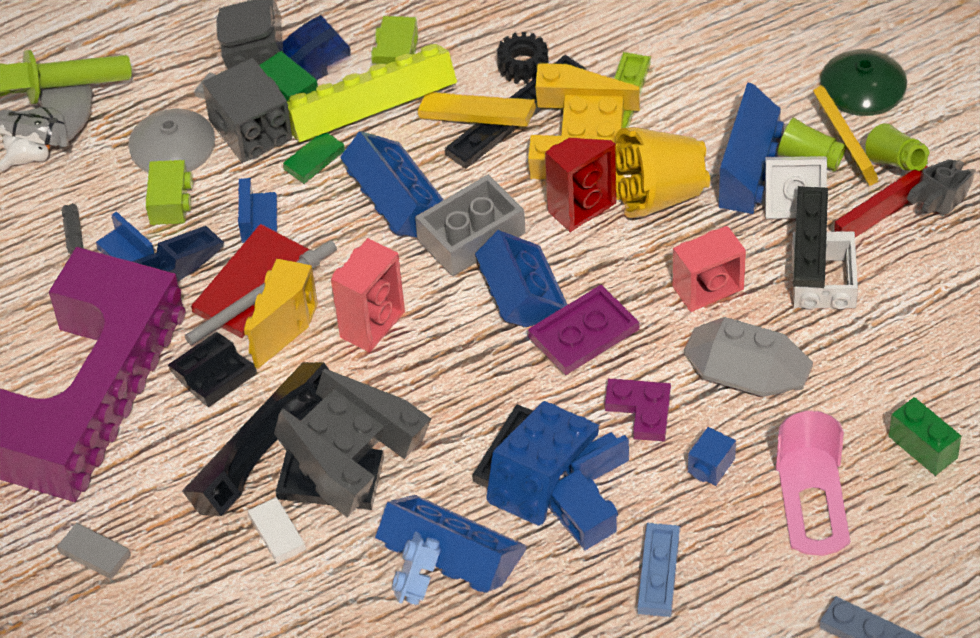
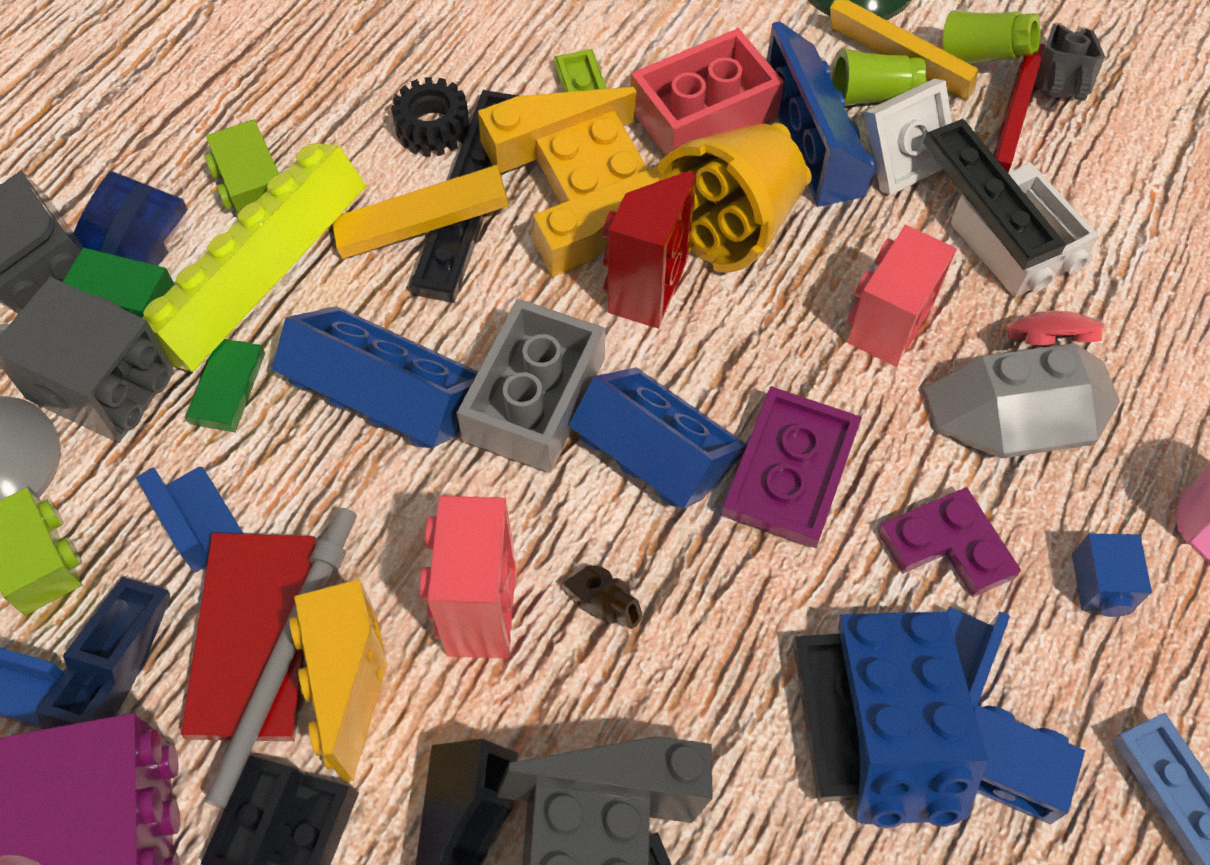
camera: 35 degrees left, 10 degrees up
none -> dark brown piece [563,565,642,629]
none -> coral brick [630,28,784,156]
none -> coral dish [1005,311,1104,345]

